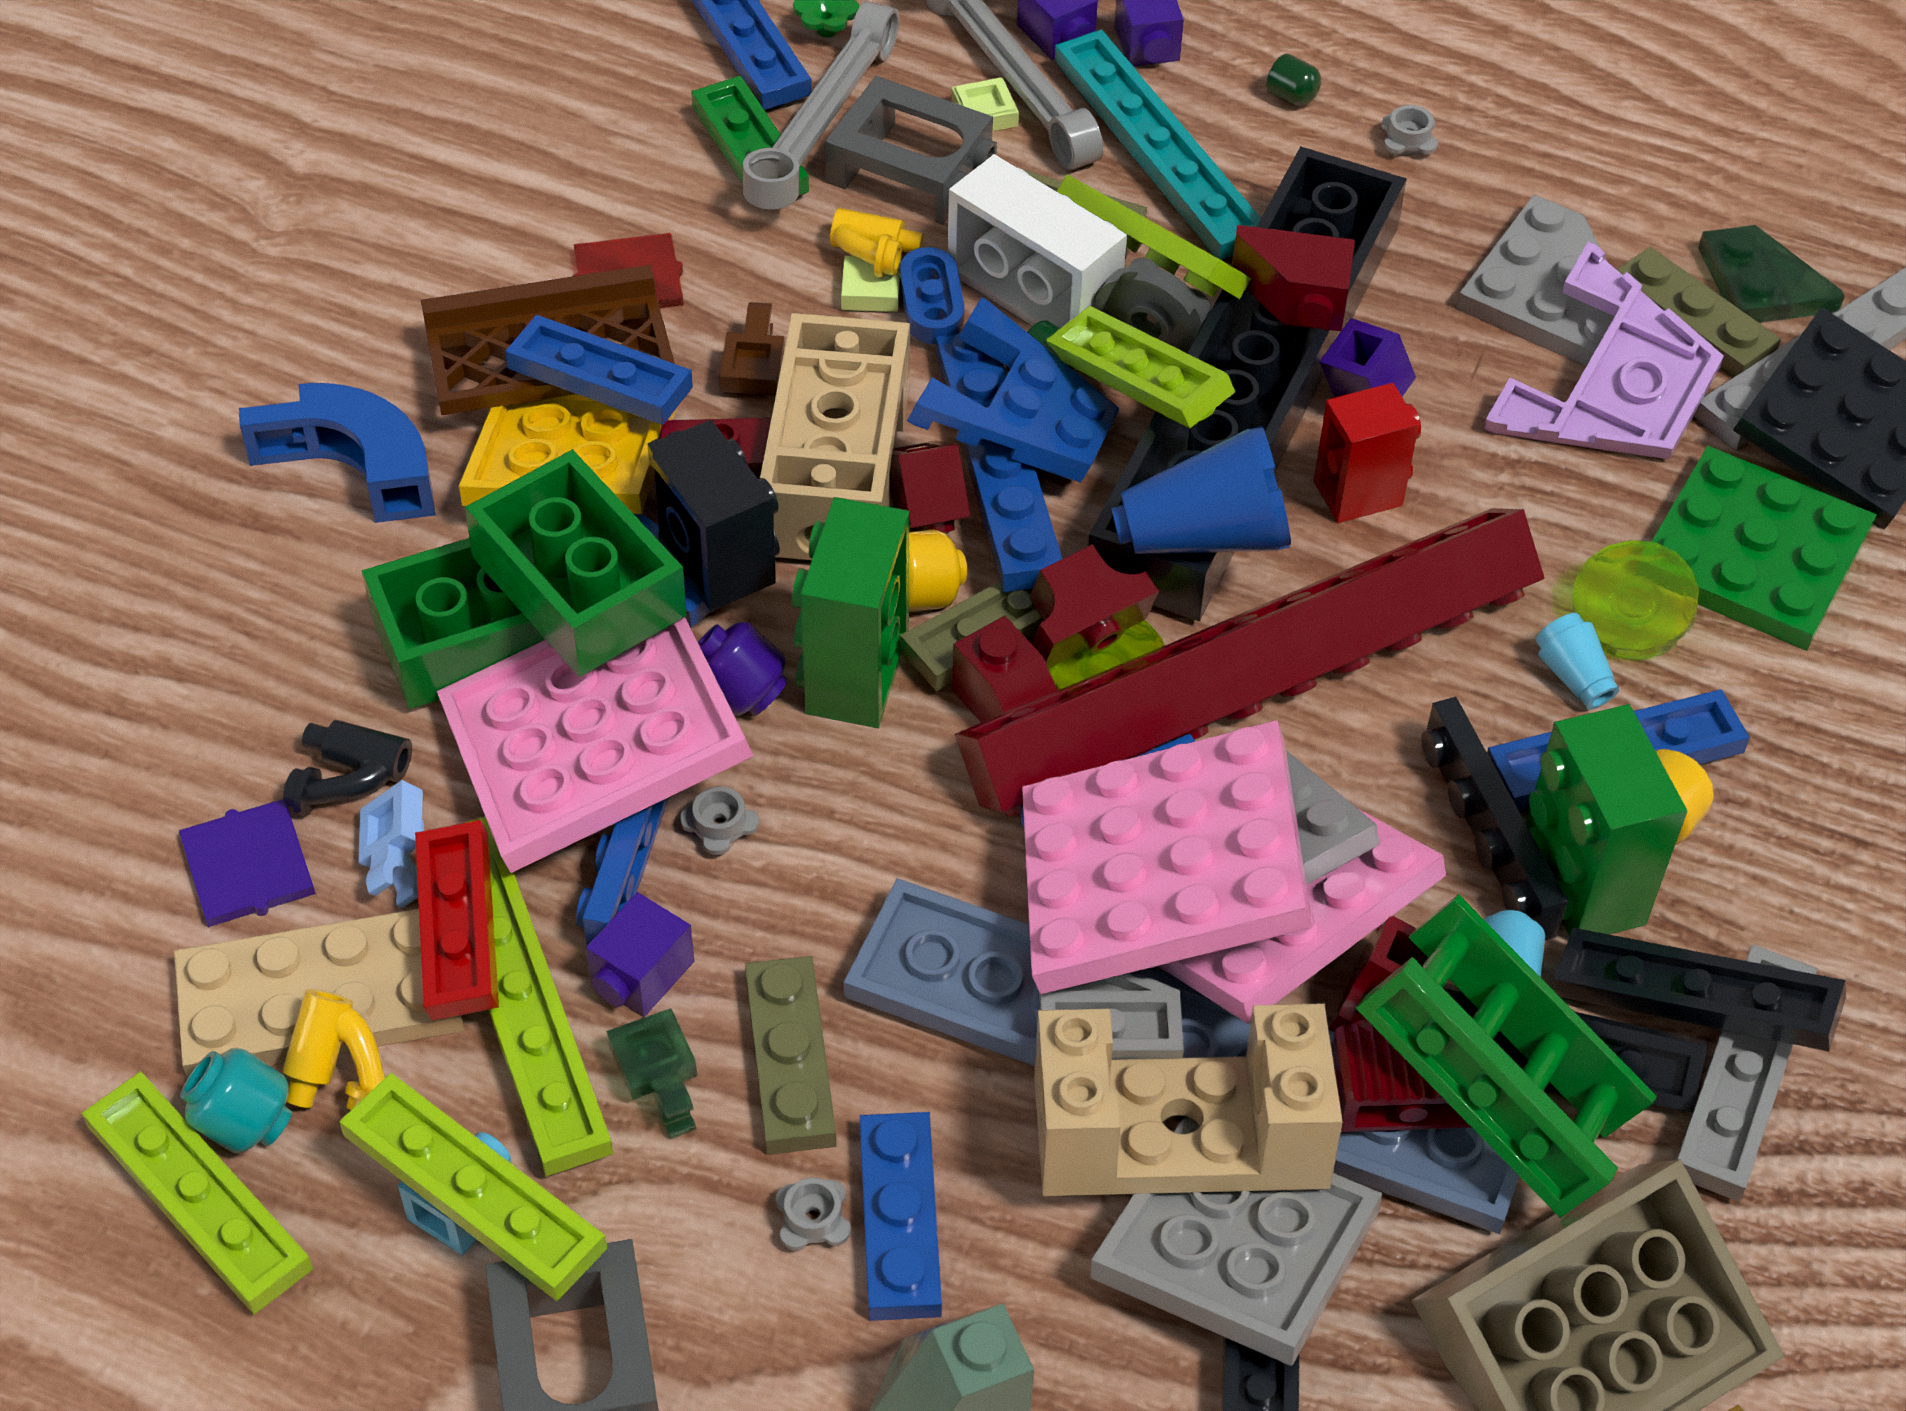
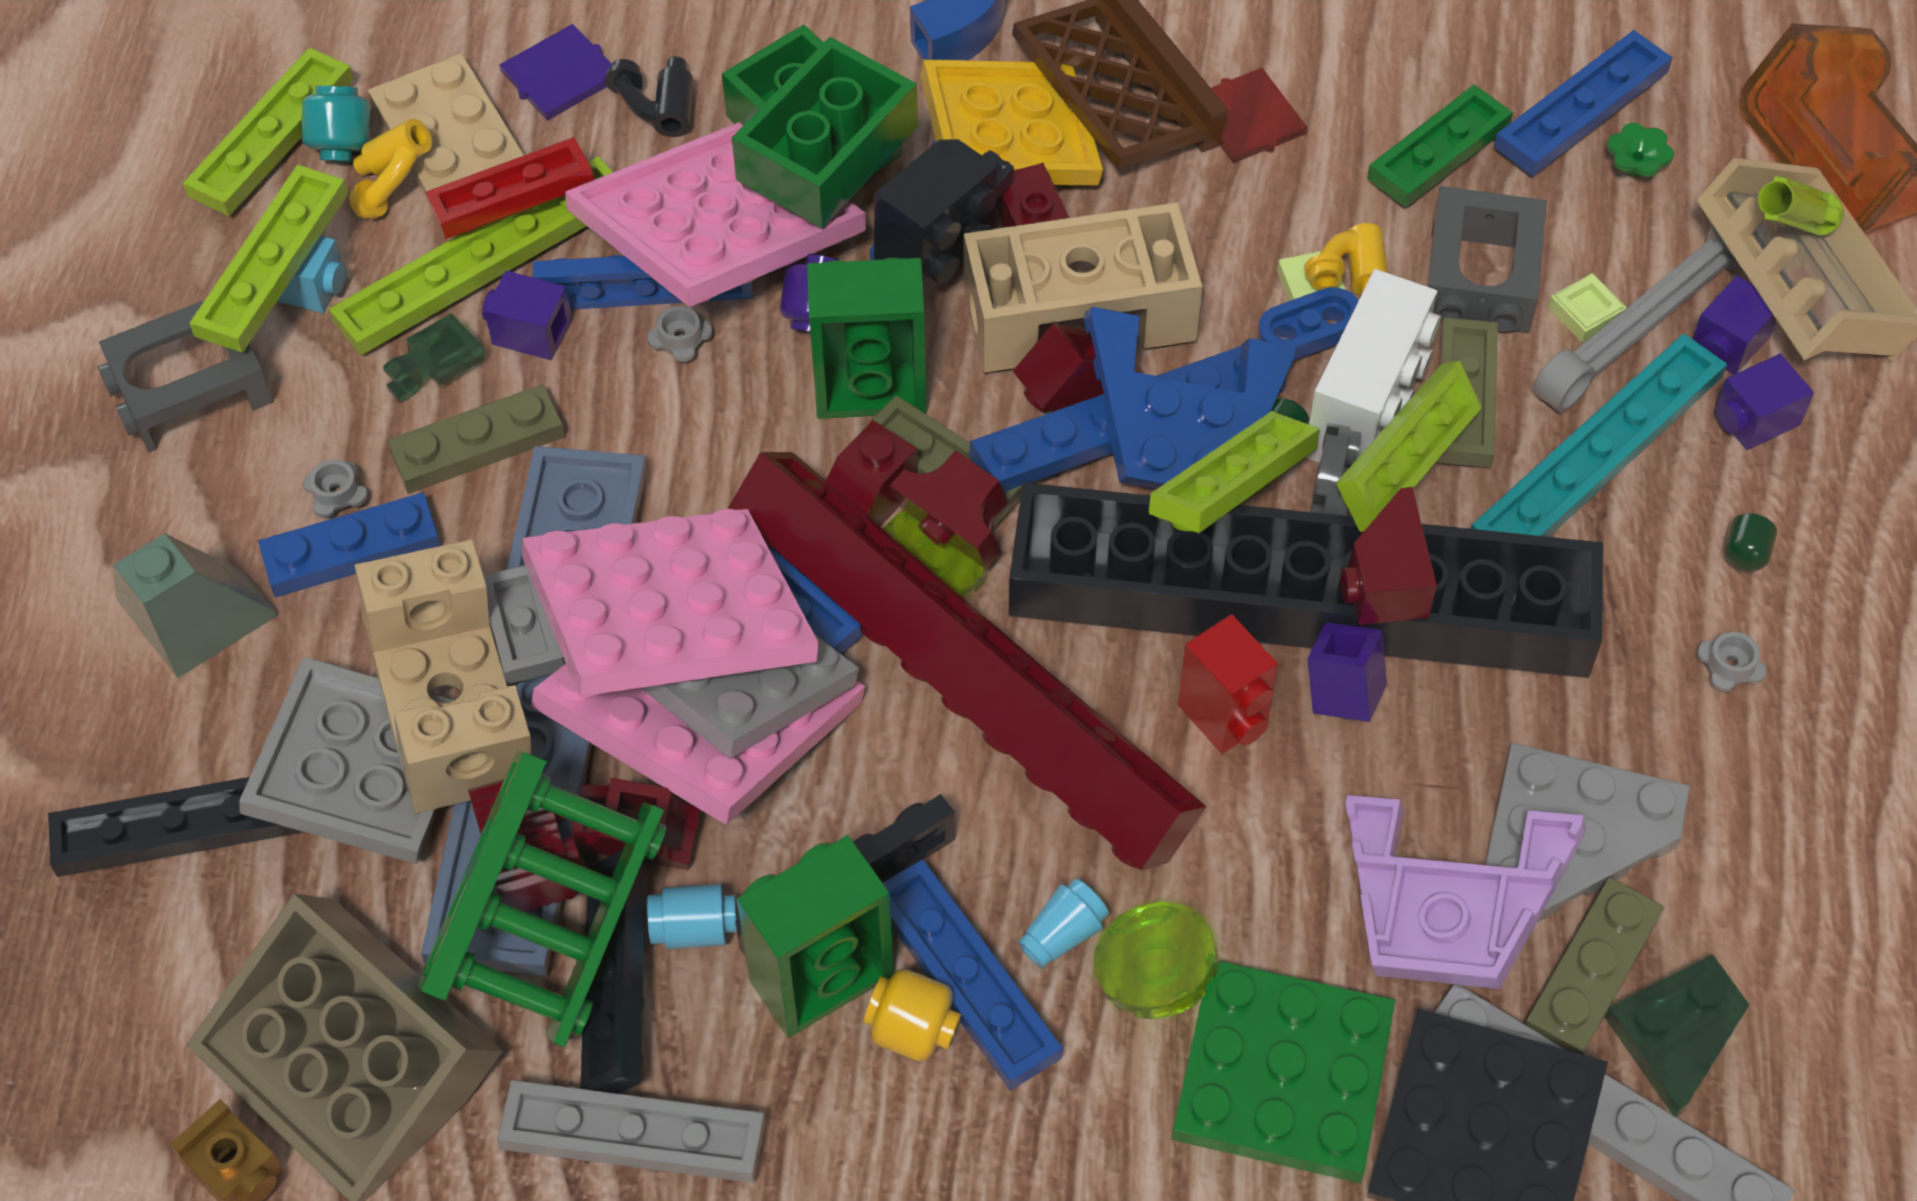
camera: 75 degrees right, 5 degrees up
light blue plate [359,780,424,908] -> none
blue plate [505,315,693,425] -> none
reddish brown plate [719,302,785,396] -> none
light grey piece [743,0,900,209] -> none
yellow head [909,530,967,613] -> none
blue cone [1111,426,1291,554] -> none
black plate [1553,927,1846,1052] -> none

